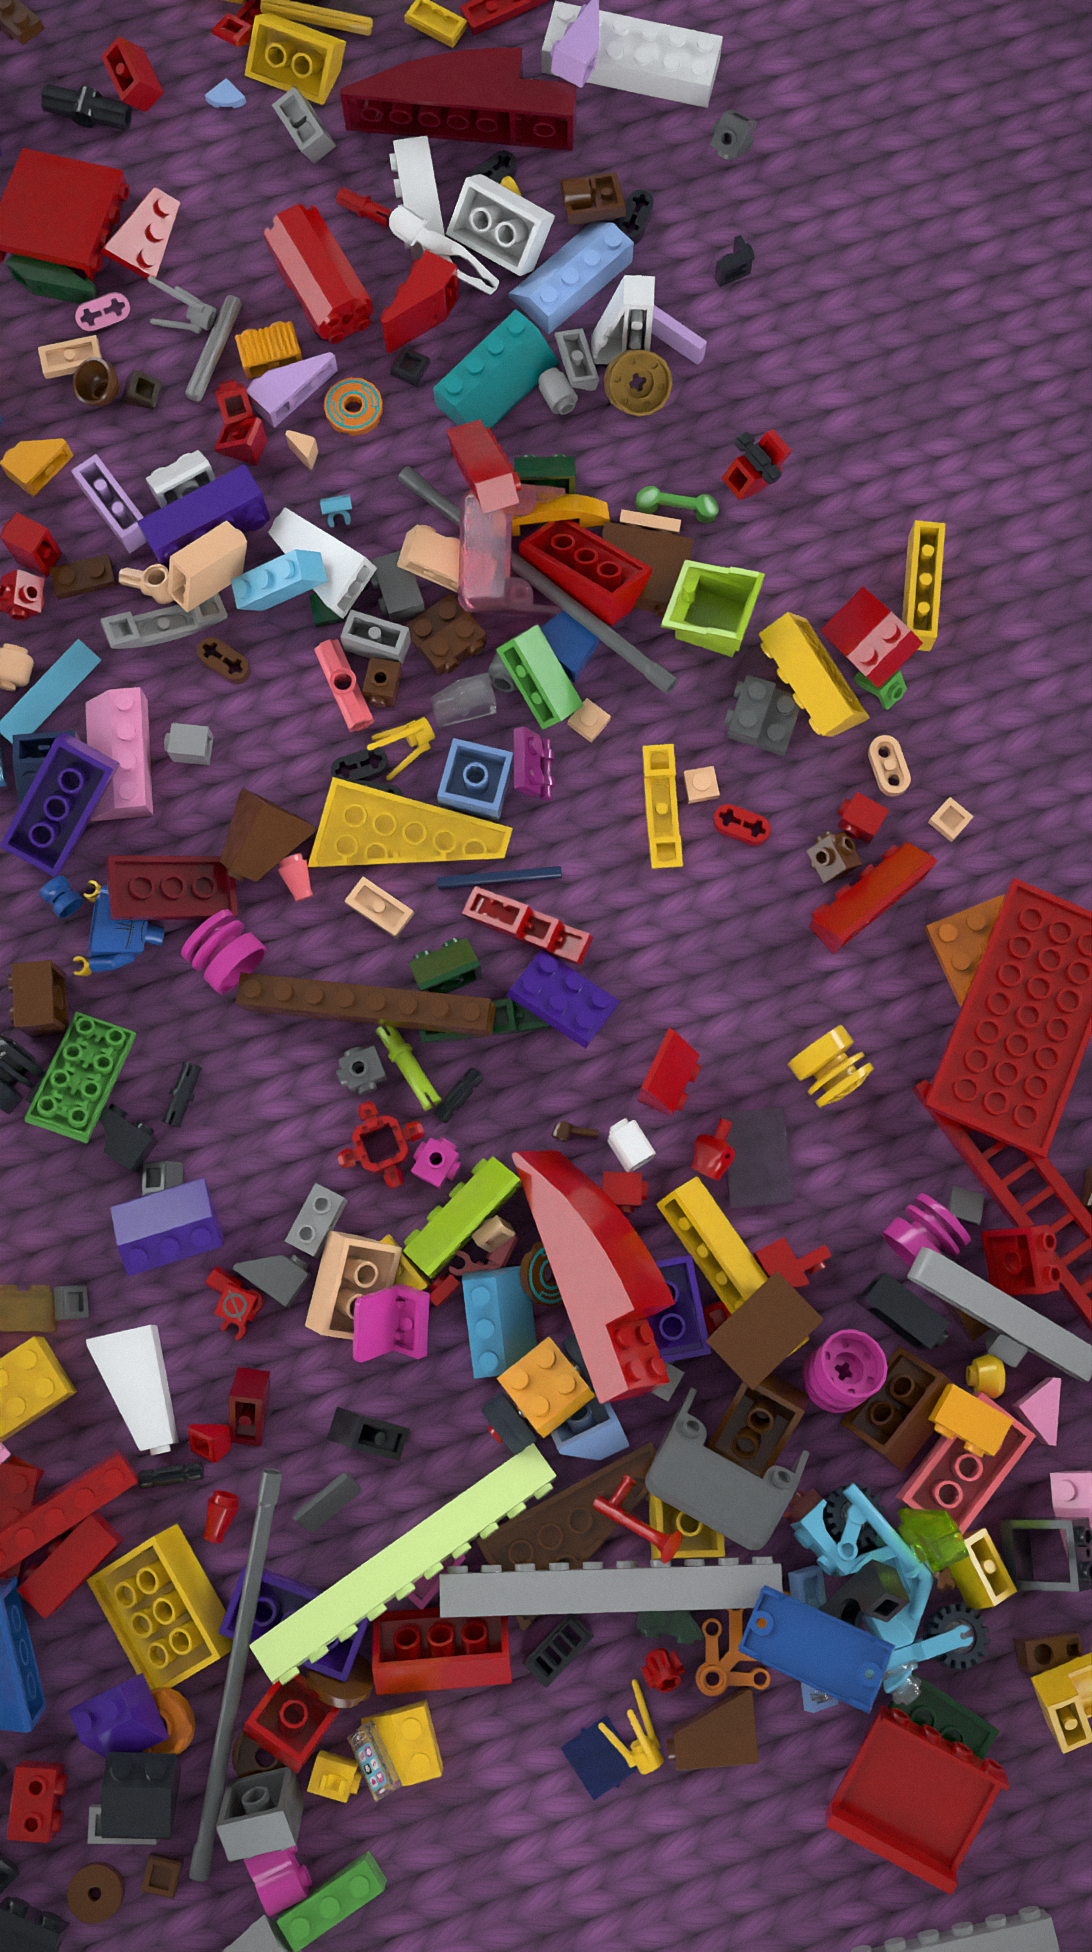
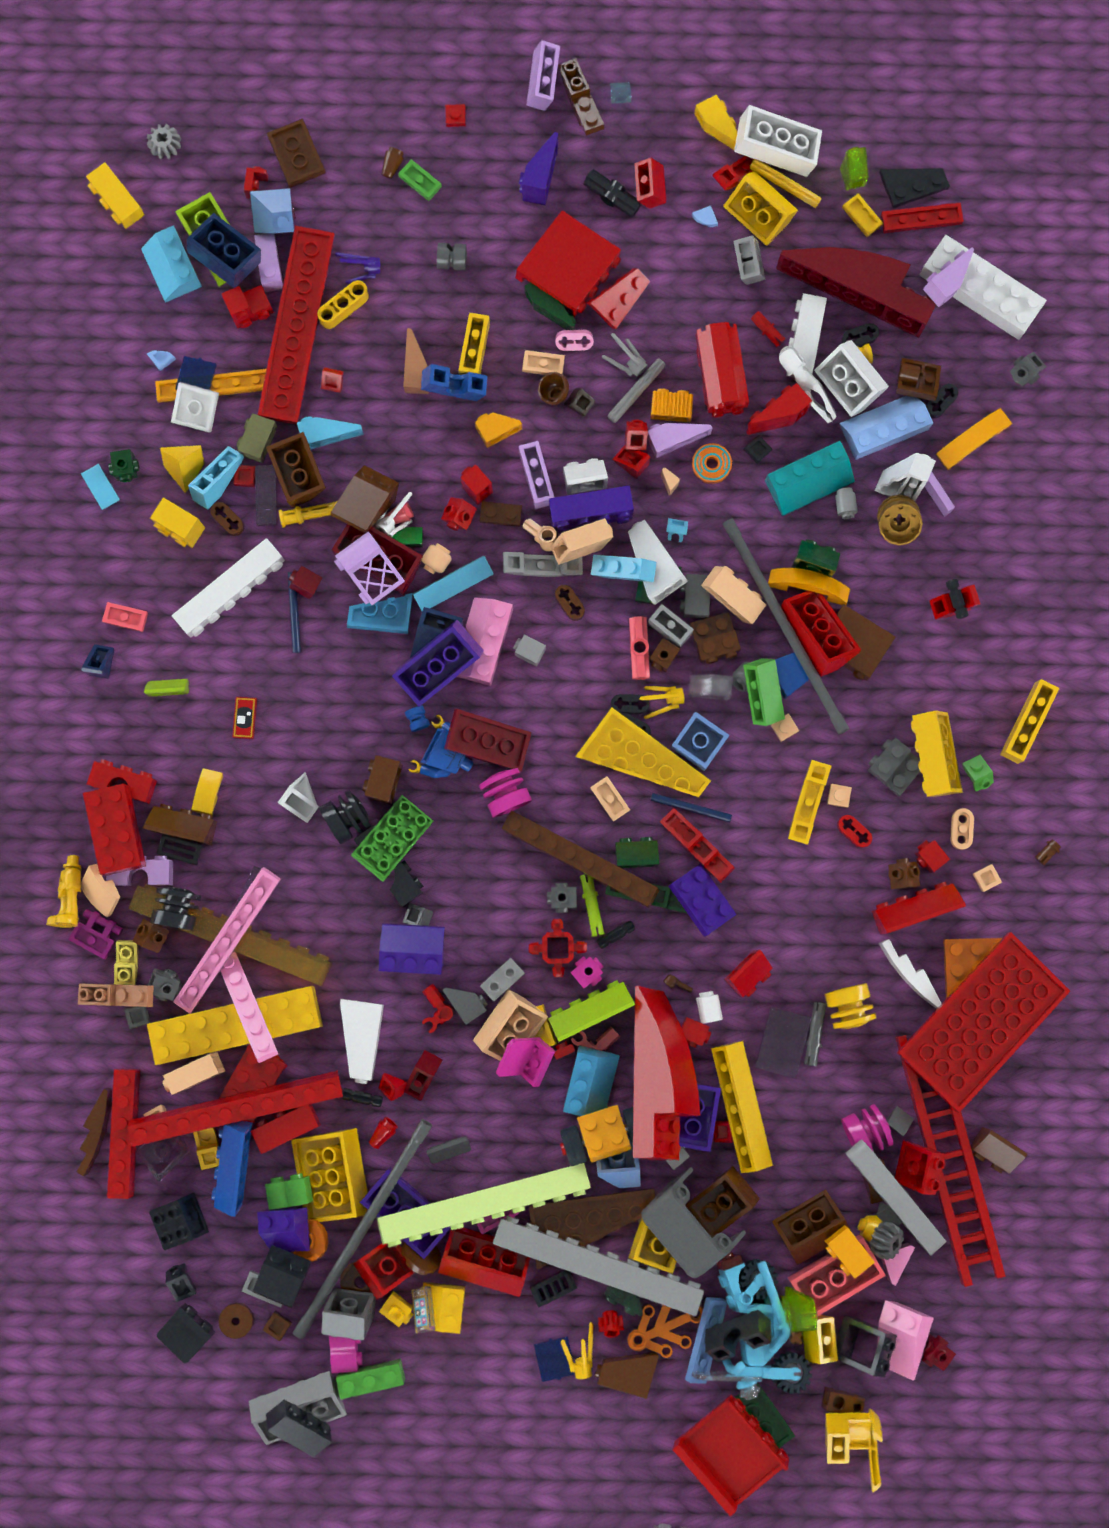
camera: 20 degrees right, 5 degrees up
red brick [7,1760,68,1843] -> none
dark grey tile [54,1285,89,1320] -> none
black pin [161,1061,202,1128] -> none
red tile [213,1282,259,1327] -> none
reddish brown slope [219,787,316,882] -> none
coral cone [277,853,313,902] -> none
black slope [327,1407,409,1461] -> none
red brick [446,419,522,514] -> none
clear pink windscreen [458,484,565,618] -> none
light nougat plate [471,1215,516,1253] -> none
magenta plate [514,726,555,801] -> none
reddish brown tile [519,1241,563,1307] -> none
light grey slope [554,328,599,391] -> none
red piece [593,1475,682,1564] -> none
light nougat plate [620,509,681,535] -> none
bright green bar [635,486,719,523] -> none
lime piece [661,560,765,658] -> none
red piece [691,1118,735,1181] -> none
reddish brown tile [705,1271,824,1390] -> none
black bracket [714,235,755,287] -> none
blue piece [738,1585,896,1714] -> none
red brick [752,1237,832,1288] -> none
dark pink wheel [801,1329,888,1413] -> none
red slope [820,586,923,688] -> none
black window [856,1272,950,1350] -> none
none -> bright green brick [265,1173,313,1210]
none -> dark grey pin [804,1002,827,1067]
none -> dark grey gear [870,1222,904,1260]
none -> white slope [878,939,942,1008]
none -> light orange slope [936,408,1013,470]
none -> reddish brown pin [1035,839,1061,866]

